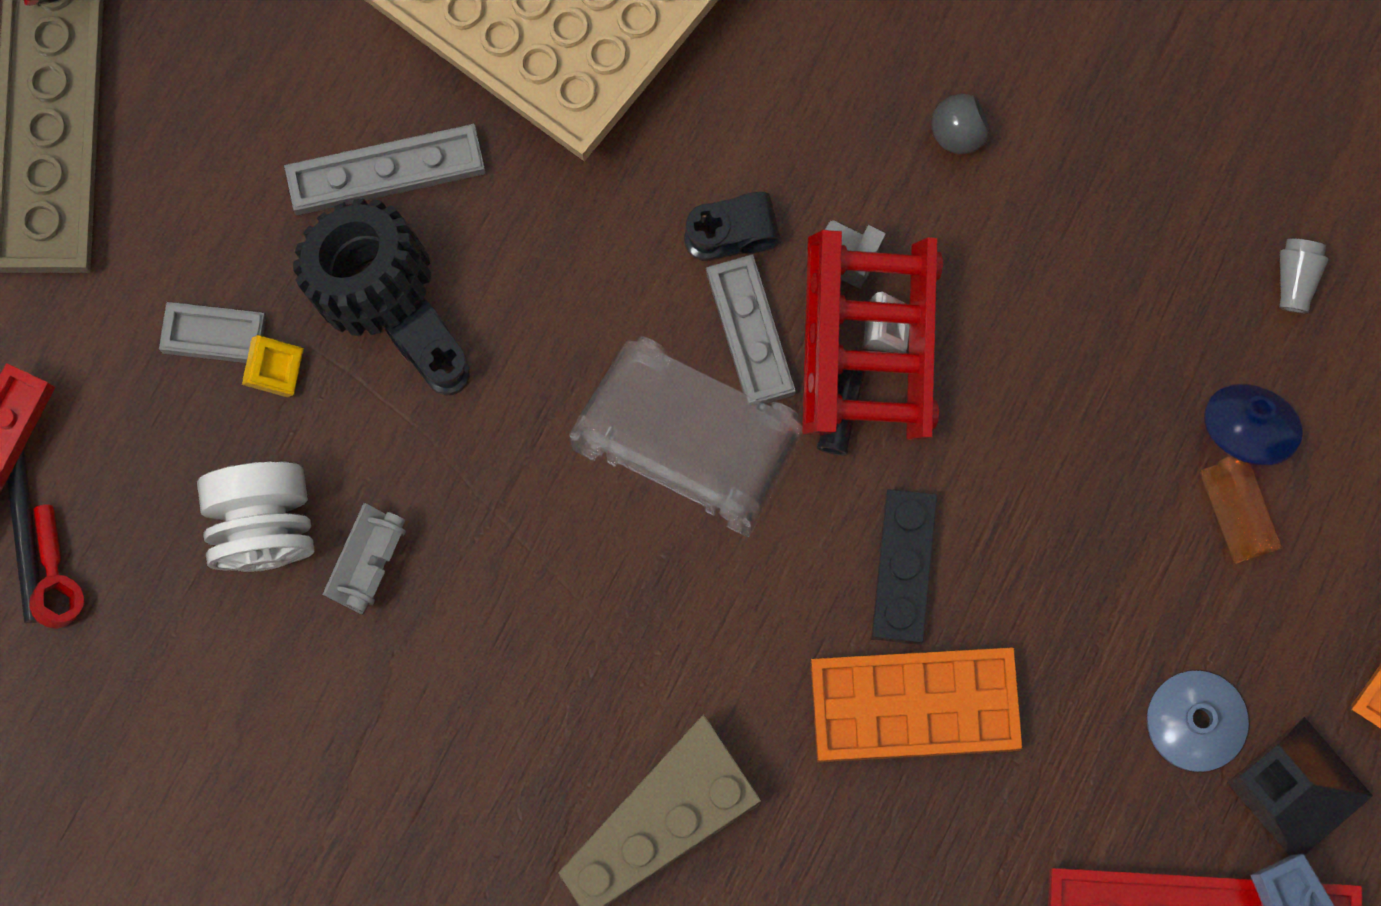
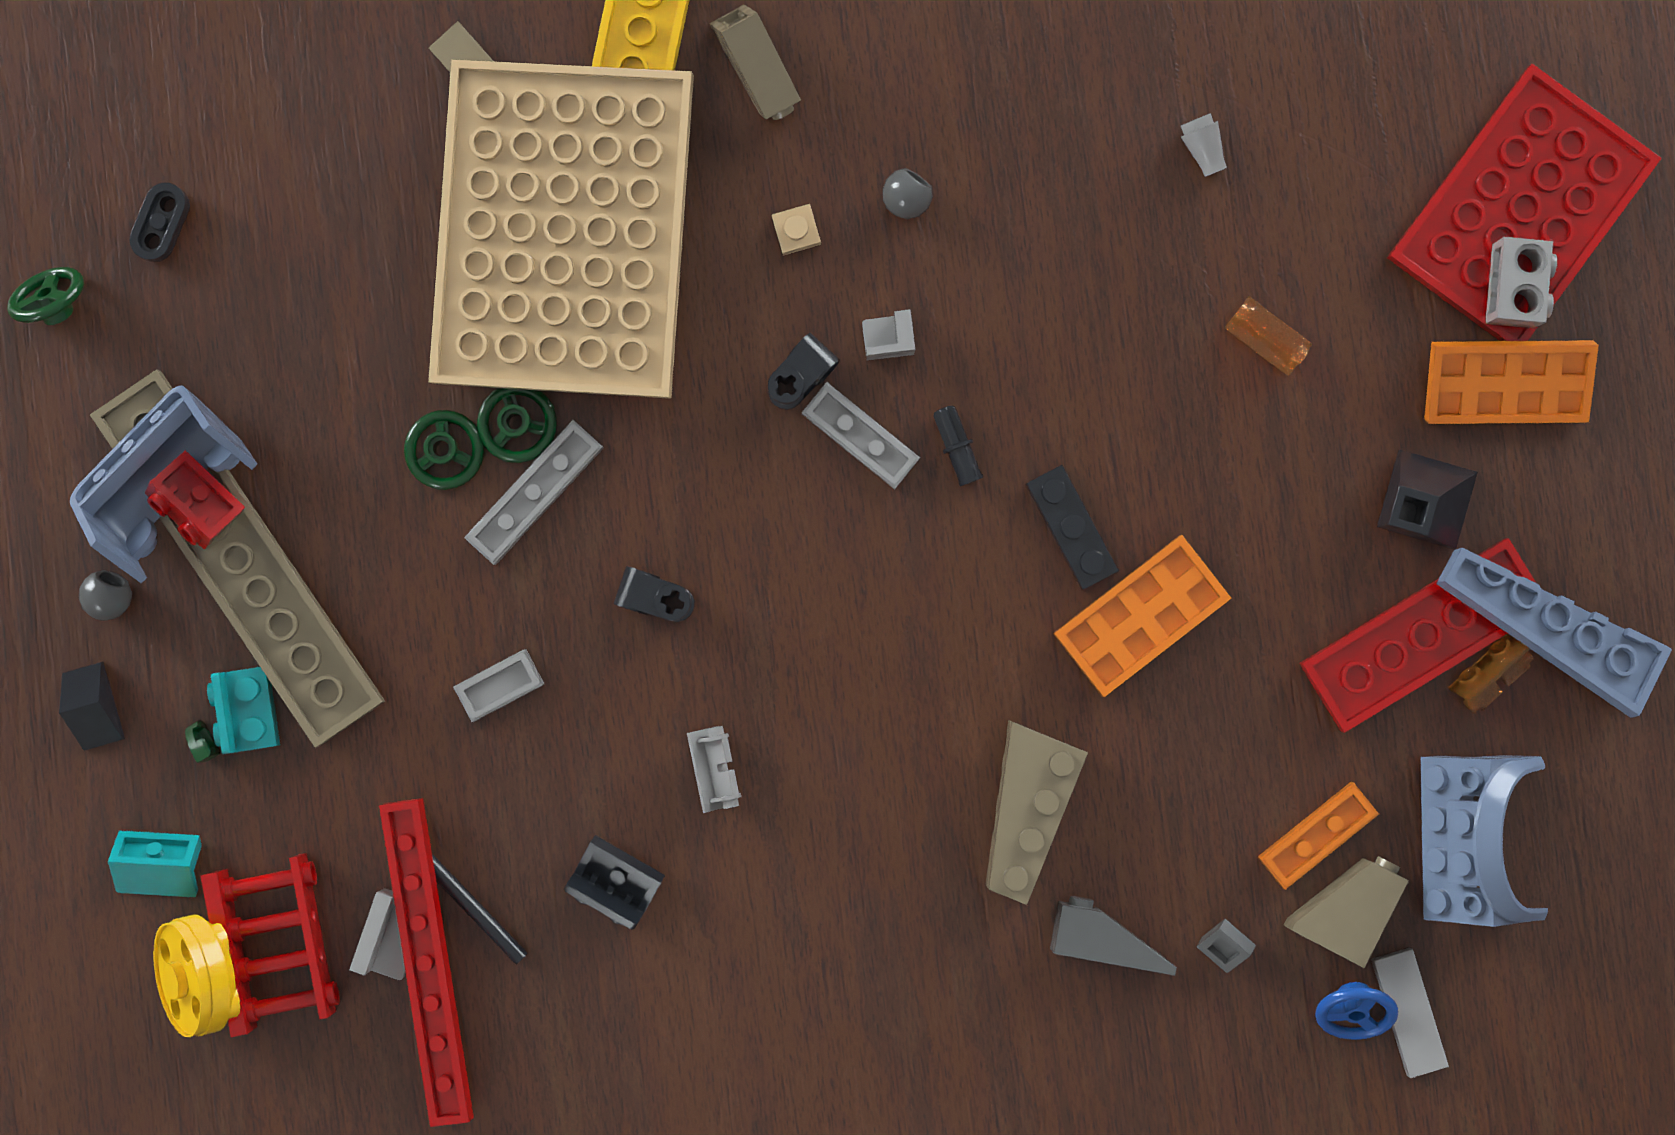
camera: 35 degrees left, 10 degrees up
red piece [29,504,84,629] -> none
white wheel [197,462,315,572] -> none
yellow tile [242,335,304,397] -> none
black tyre [293,198,431,336] -> none
clear windscreen [569,336,803,538] -> none
red fence [802,230,943,440] -> none
white slope [862,292,909,353] -> none
sand blue dish [1147,671,1249,772] -> none
clear blue dish [1204,384,1303,465] -> none
none -> dark green piece [404,410,484,490]
none -> dark green piece [477,388,557,463]
none -> black bracket [564,835,665,930]
none -> tan plate [771,204,821,256]

